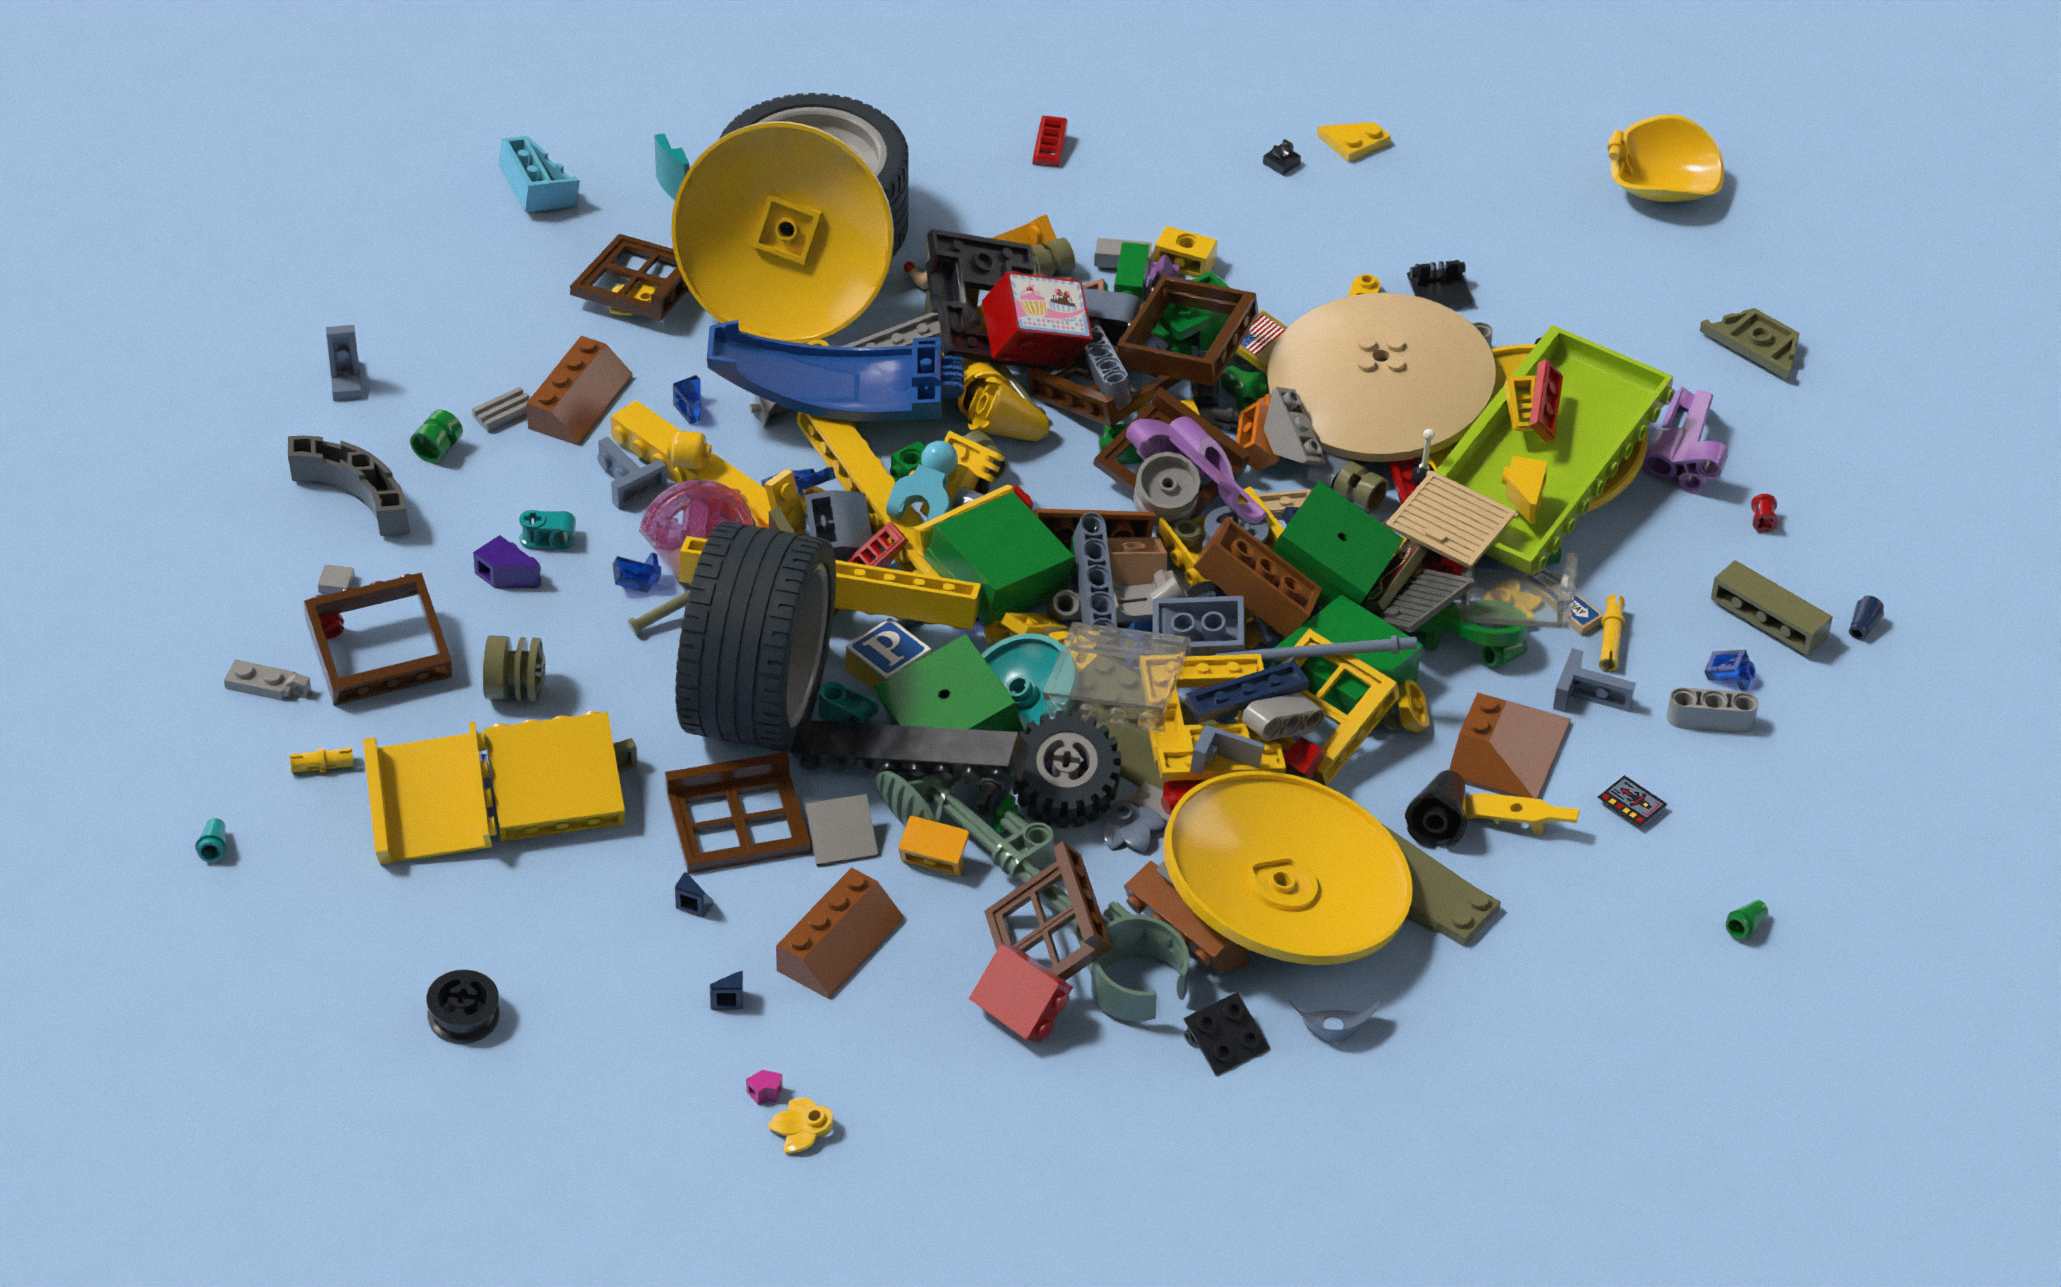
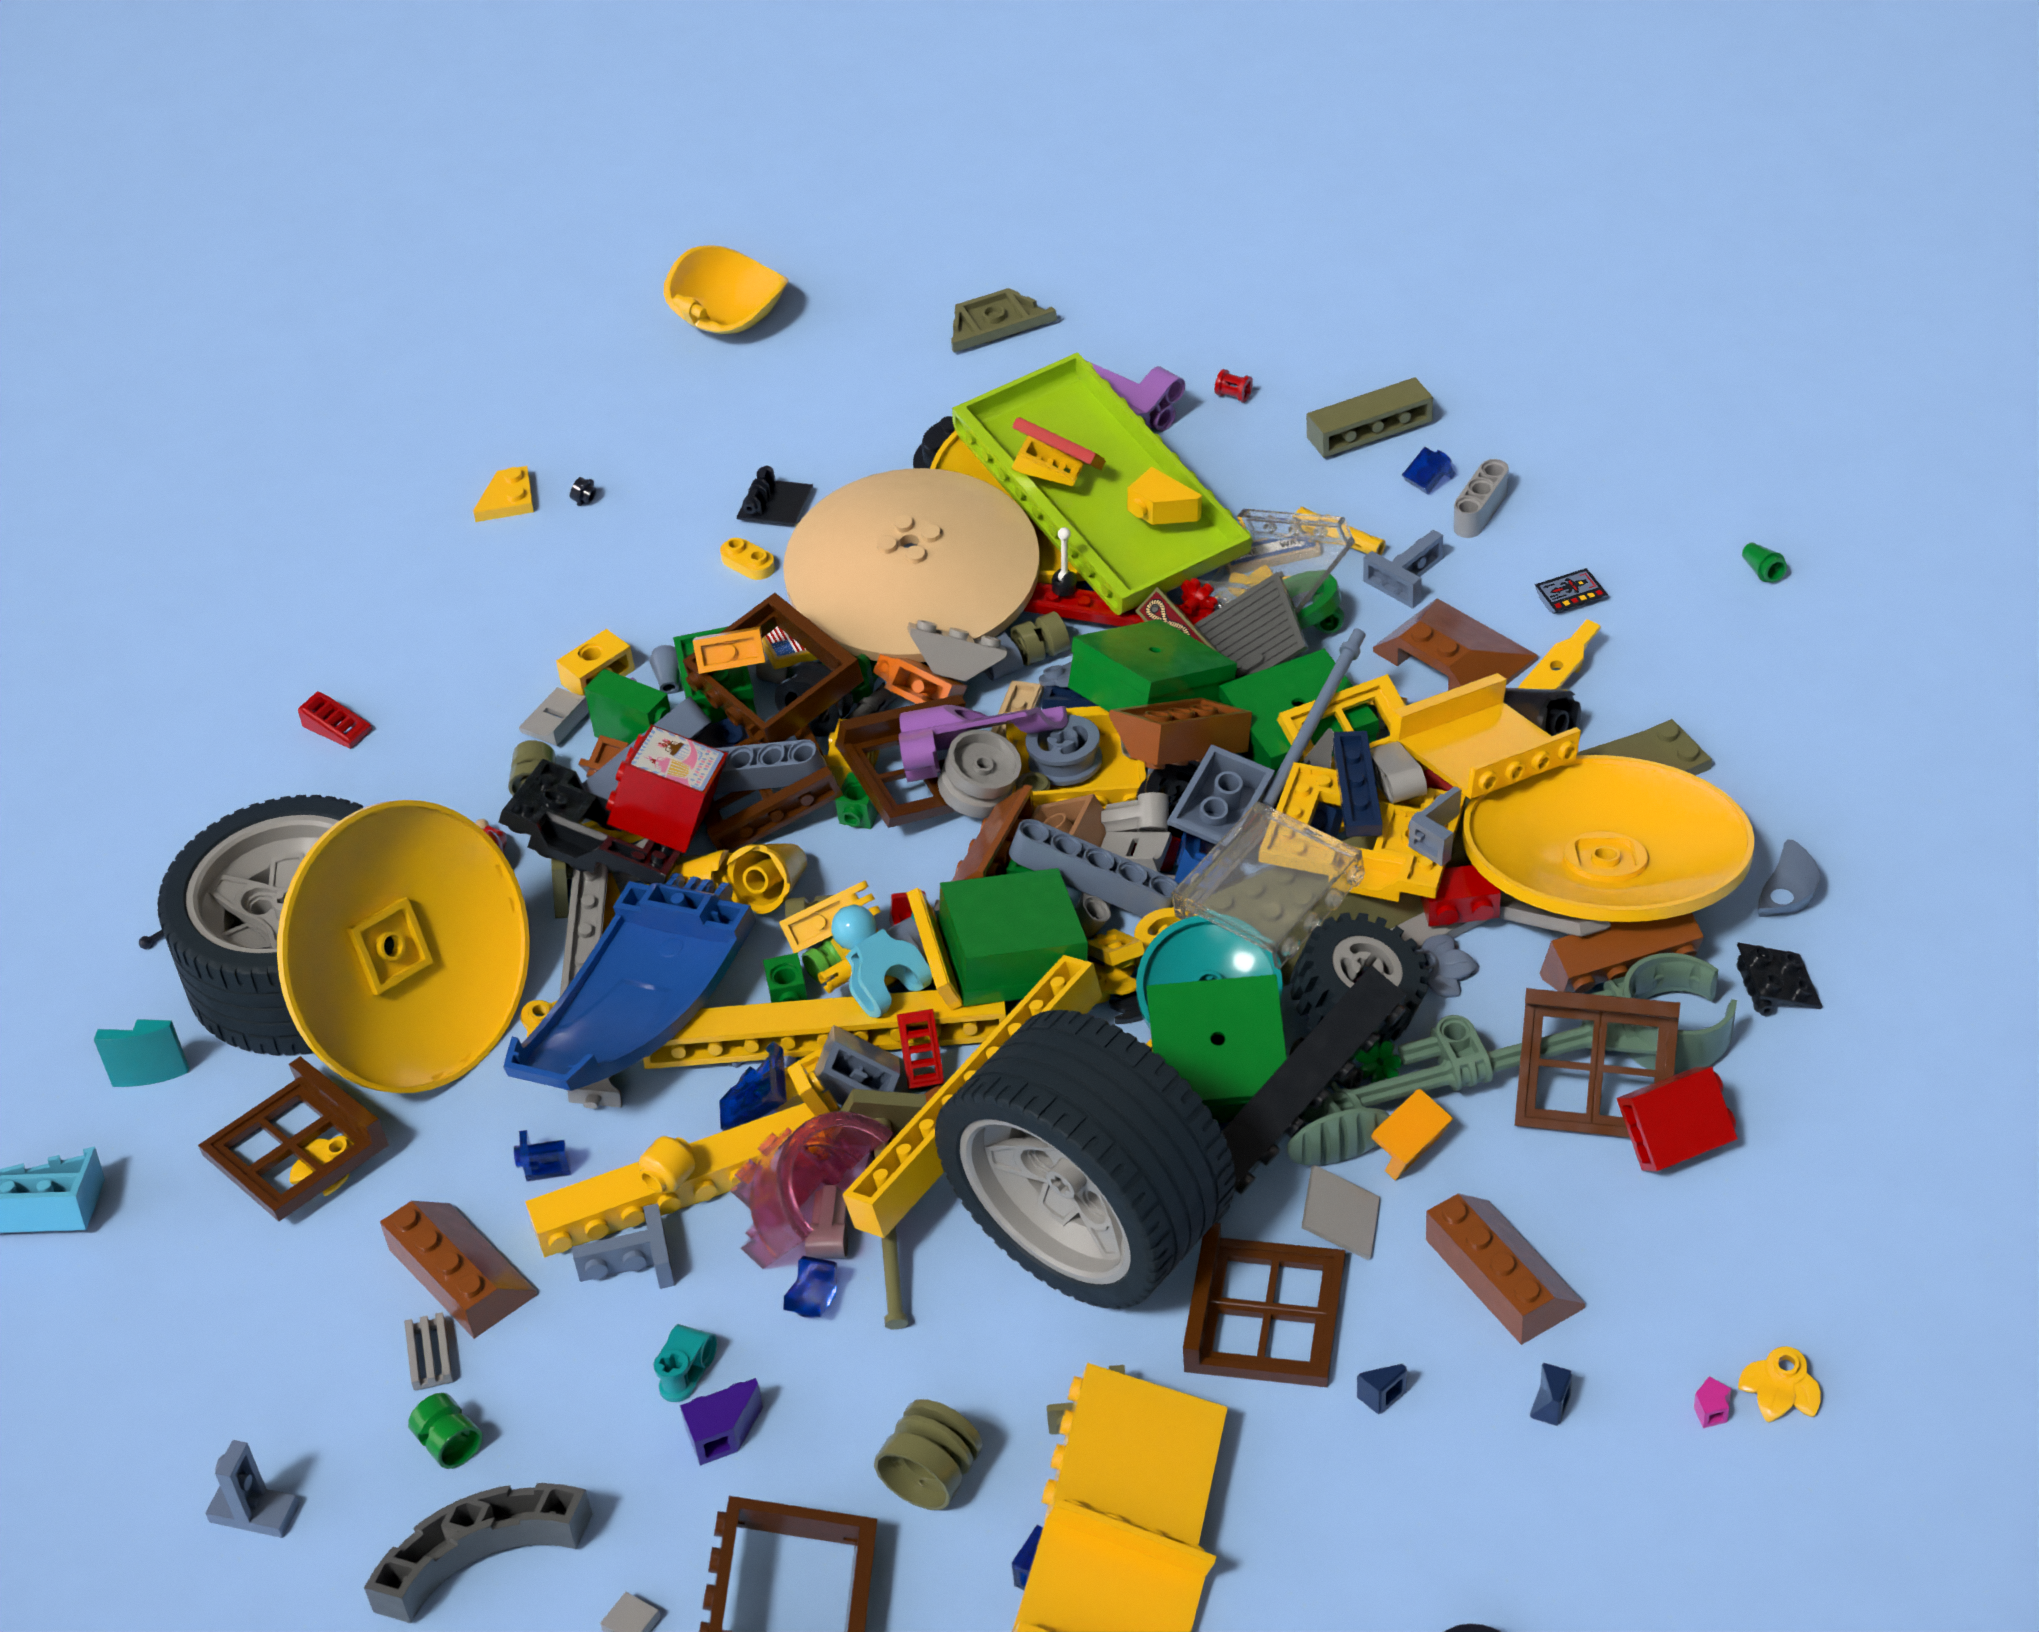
camera: 60 degrees left, 0 degrees up
light orange bracket [992,214,1057,246] -> none
black tile [1263,139,1301,176] -> none
tan piece [1385,470,1519,569] -> none
dark blue cone [1849,595,1884,640] -> none
none -> black plate [570,477,597,506]
none -> light orange panel [693,626,766,674]
none -> yellow panel [1389,673,1581,799]

